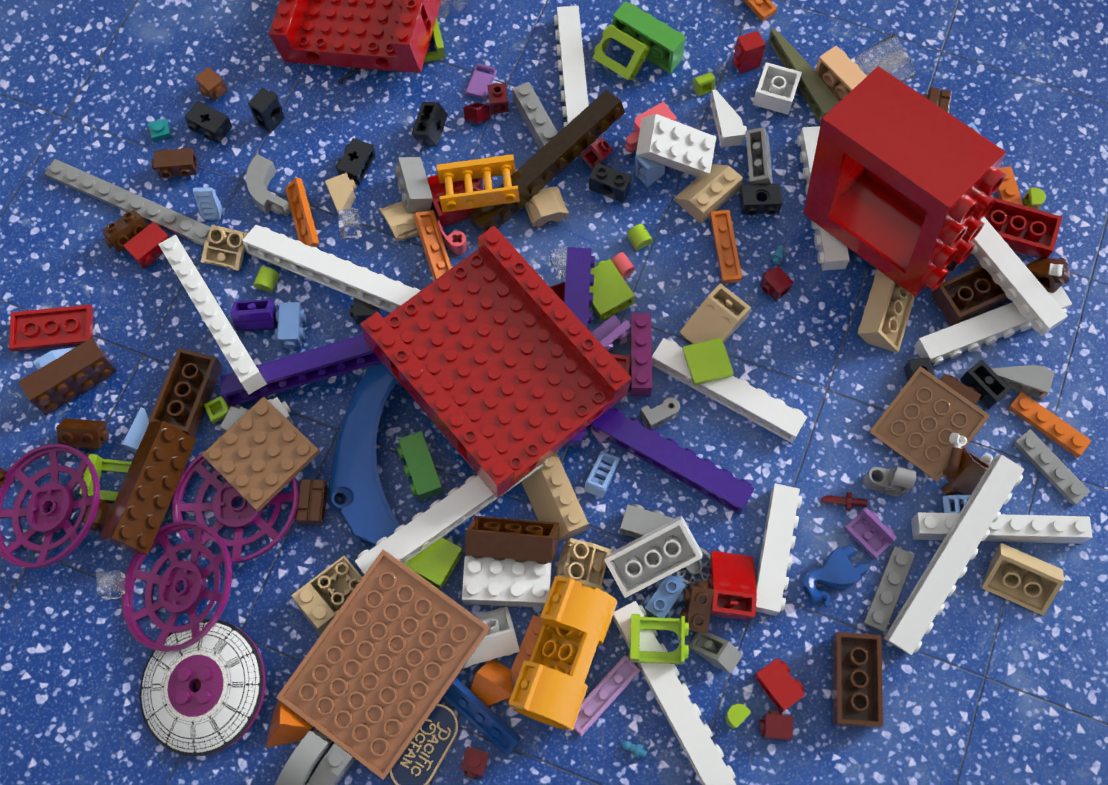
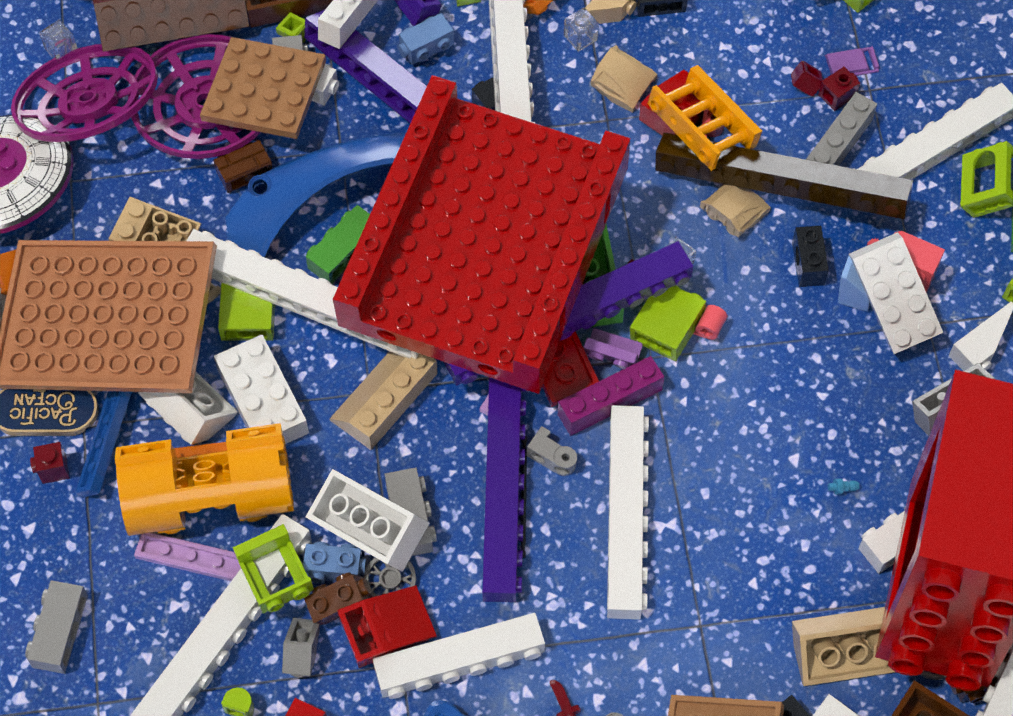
camera: 60 degrees right, 5 degrees down
light grey brick [394,157,433,213] -> none
black brick [411,101,448,147] -> none
orange plate [413,210,452,281] -> none
coral panel [437,220,467,255] -> none
reddish brown brick [466,516,559,564] -> none
orange slope [470,659,513,707] -> none
tan slope [556,538,612,591] -> none
dark red brick [580,136,613,169] -> none
light blue slope [584,451,620,498] -> none
dark azure piece [622,741,648,759] -> none
lime brick [627,224,653,251] -> none
tan slope [674,164,743,224] -> none
tan slope [679,283,751,344] -> none
lime tile [682,337,734,386] -> none
orange plate [710,210,742,284] -> none
black brick [739,183,782,216] -> none
dark red brick [760,266,794,302] -> none

